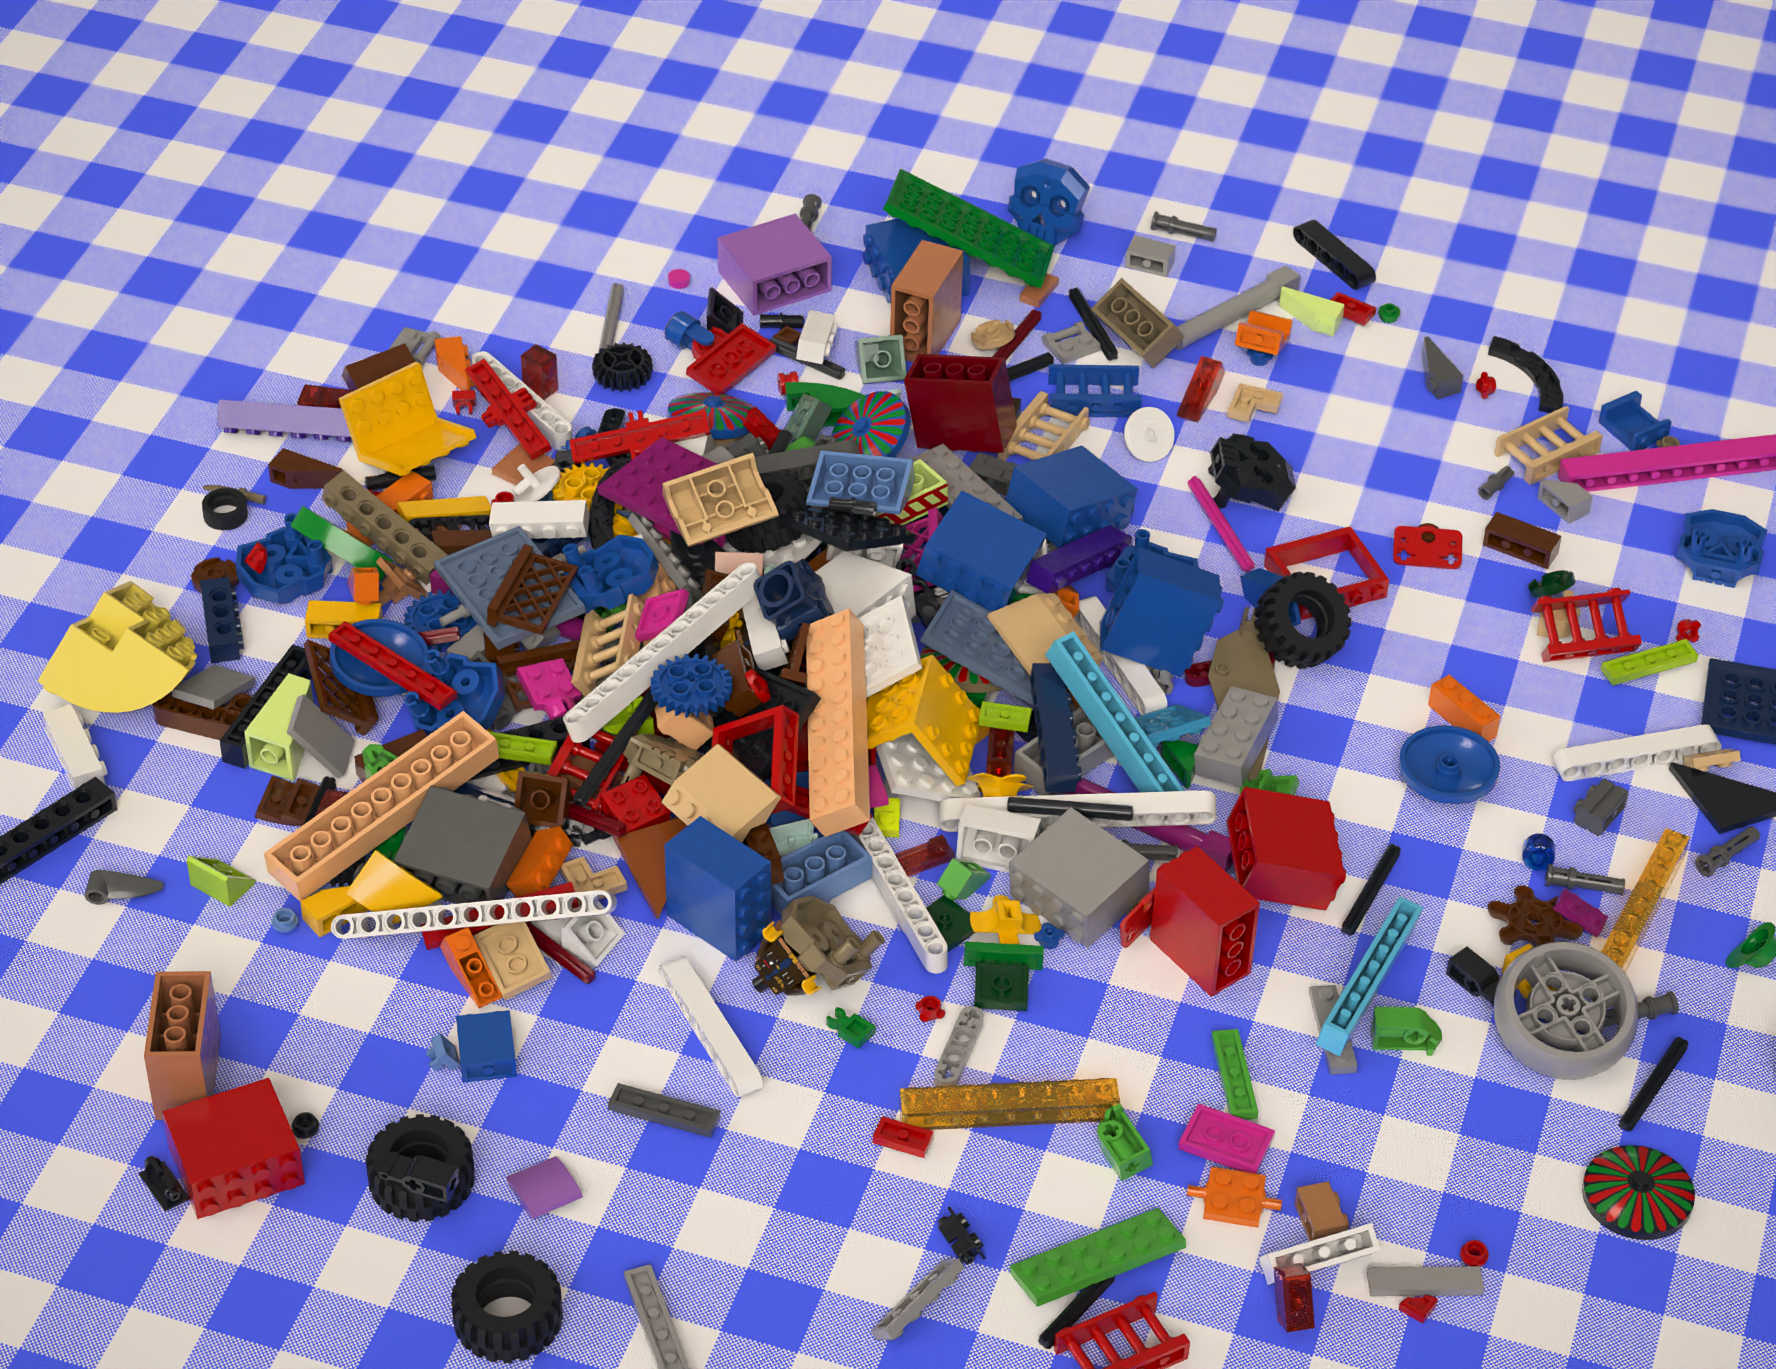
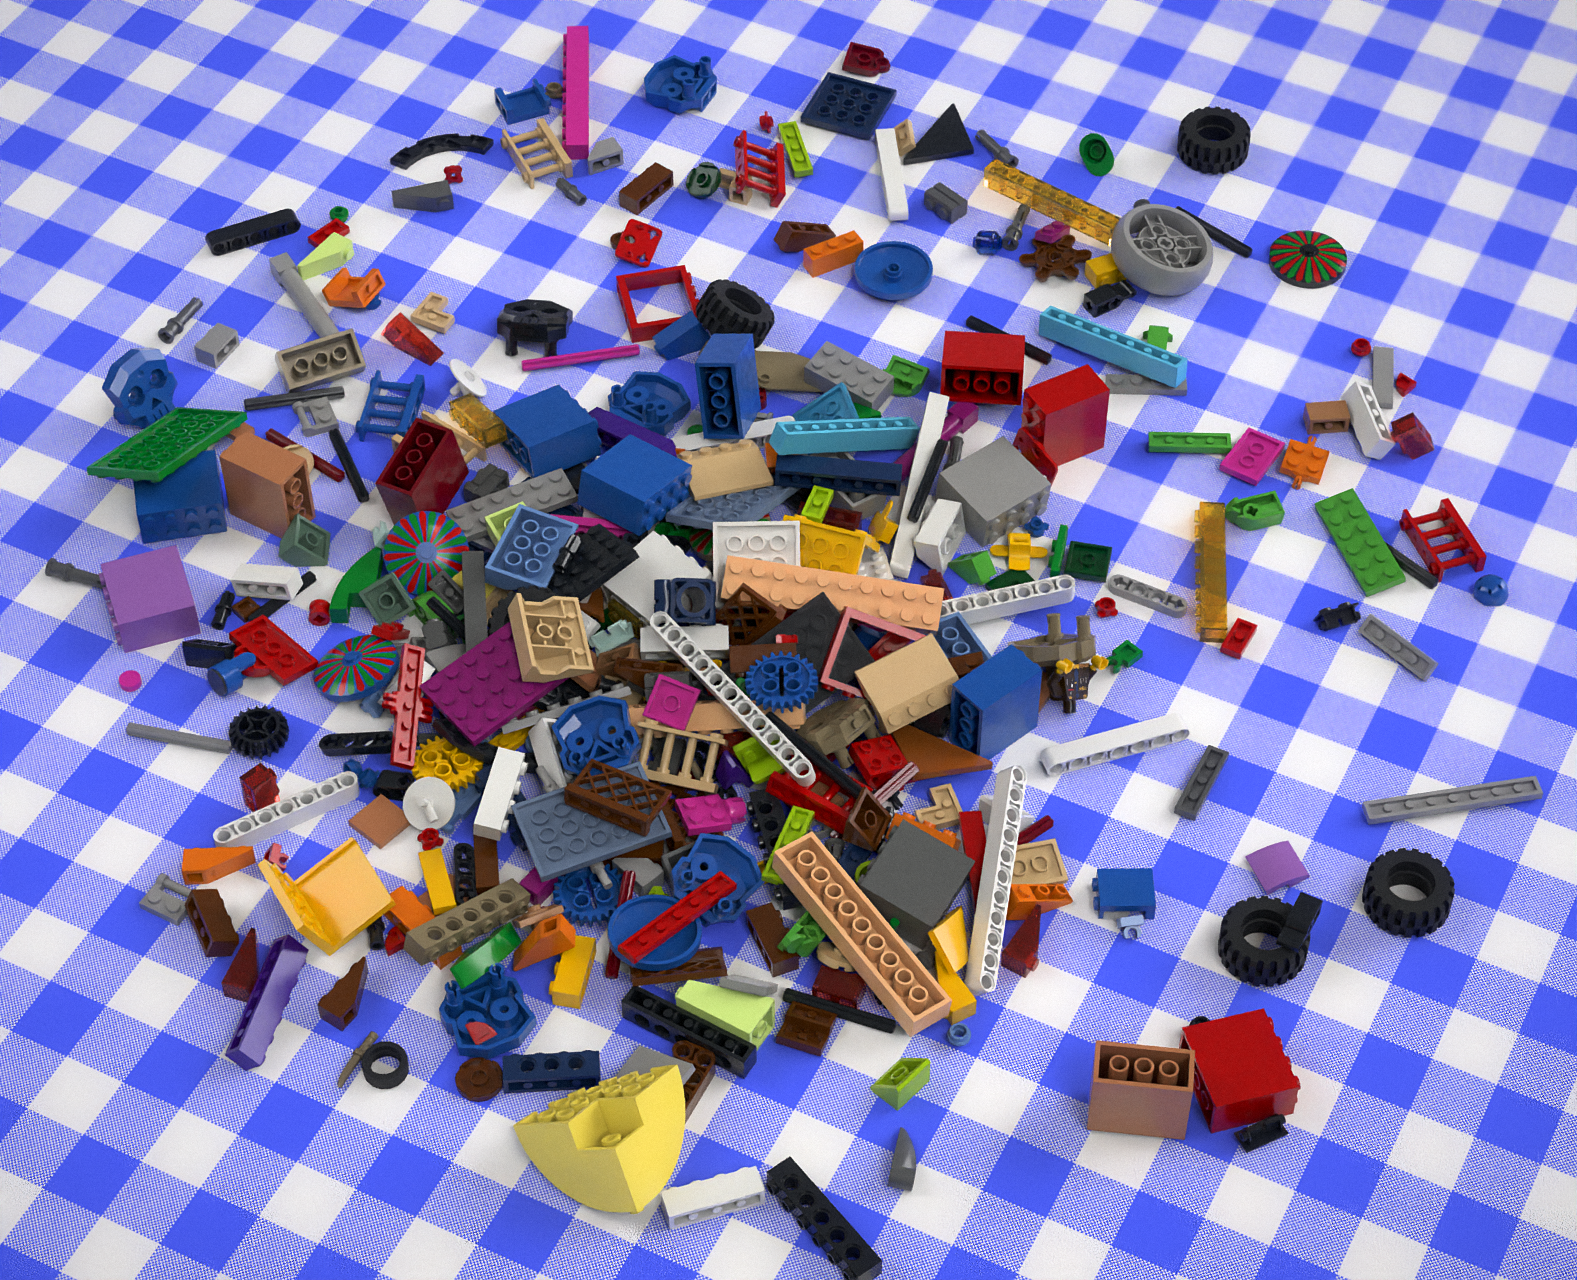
camera: 80 degrees left, 5 degrees up
red hinge [465,359,552,460] -> none
none -> clear yellow brick [449,393,508,449]
none -> reddish brown slope [773,221,836,252]
none -> clear red slope [1001,904,1041,978]

